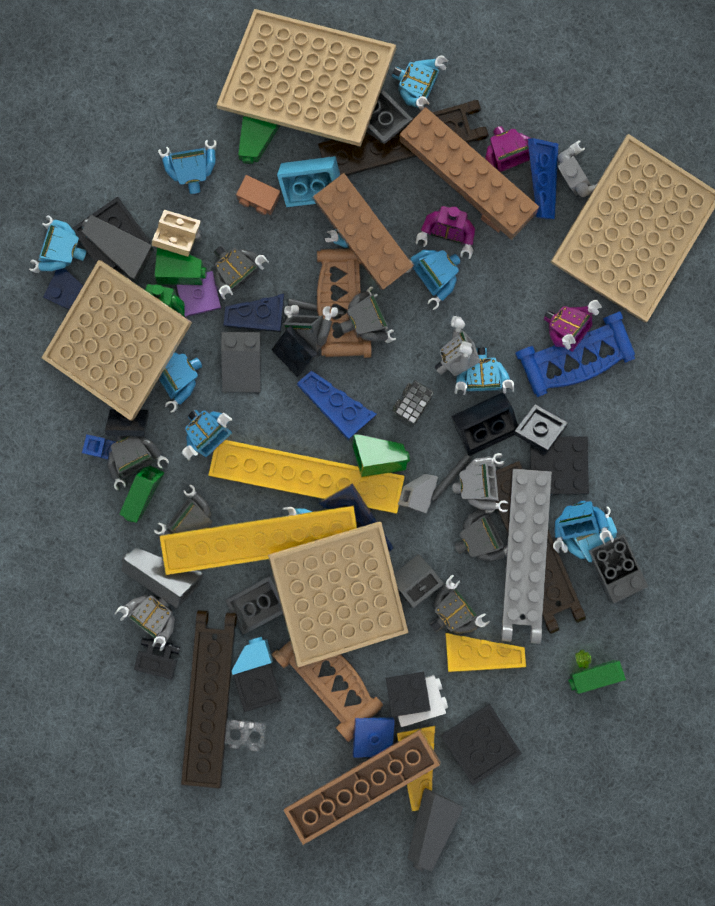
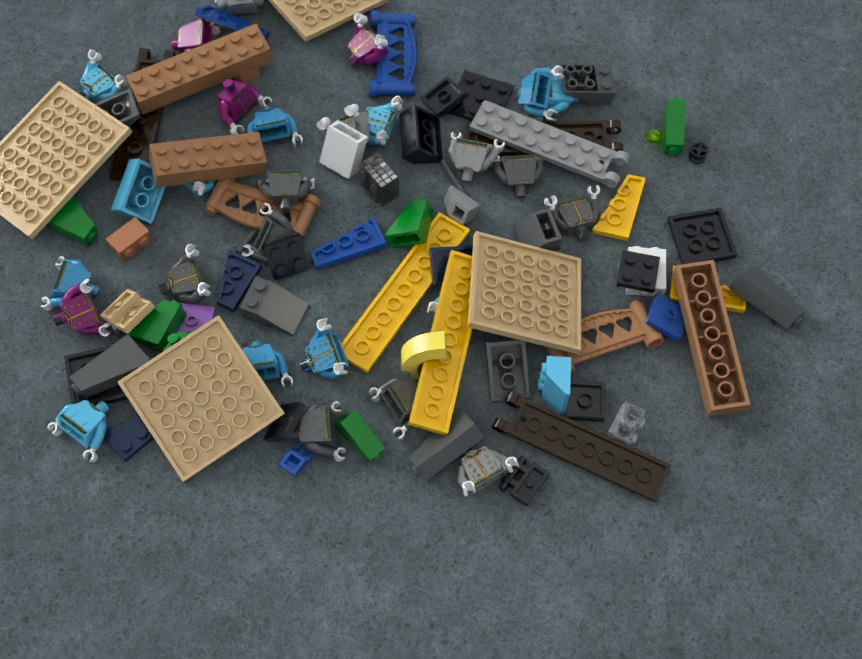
camera: 65 degrees left, 20 degrees down
none -> magenta torso [52,279,112,336]
none -> white brick [319,120,368,179]
none -> light yellow arch [401,331,447,380]
none -> black wheel [689,142,709,164]

